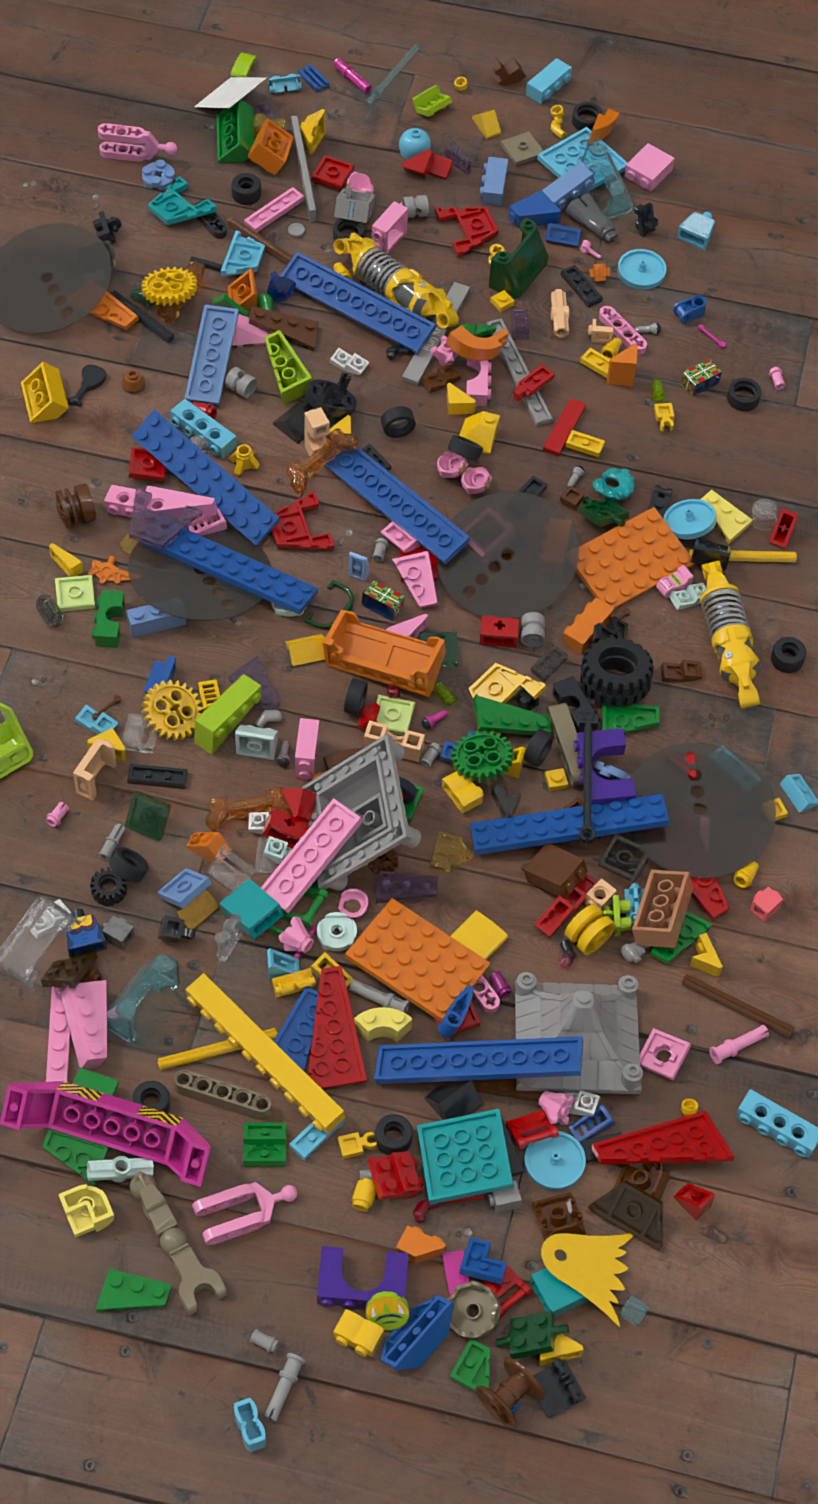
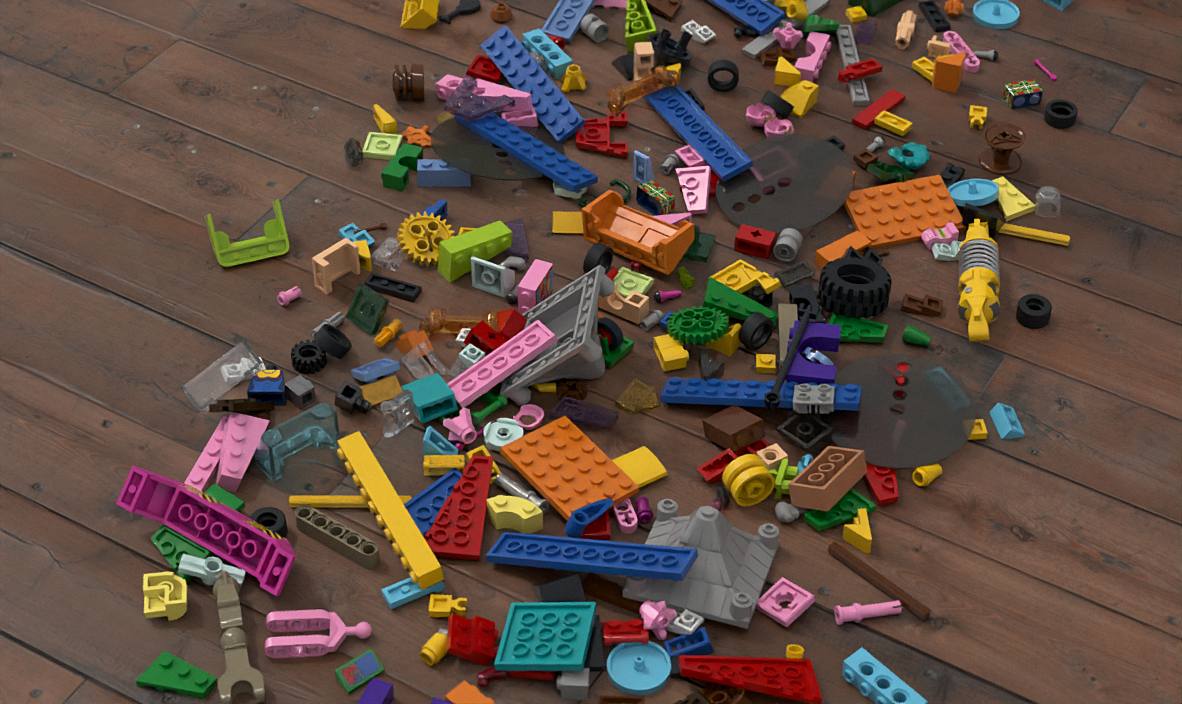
camera: 20 degrees right, 15 degrees down
green slope [243,1123,286,1166] -> none
black tyre [375,1114,413,1155] -> none
orange arch [446,325,509,360] -> none
clear neon green pin [651,379,666,402] -> none
blue piece [673,295,707,324] -> none
coral brick [750,887,783,923] -> none
bright pink pin [769,367,786,390] -> none
red slope [769,508,799,548] -> none
none -> slope [335,649,385,694]
none -> light orange axle [374,319,403,347]
none -> light grey hinge [793,384,835,414]
none -> green cone [902,325,931,347]
none -> reddish brown piece [979,122,1026,175]

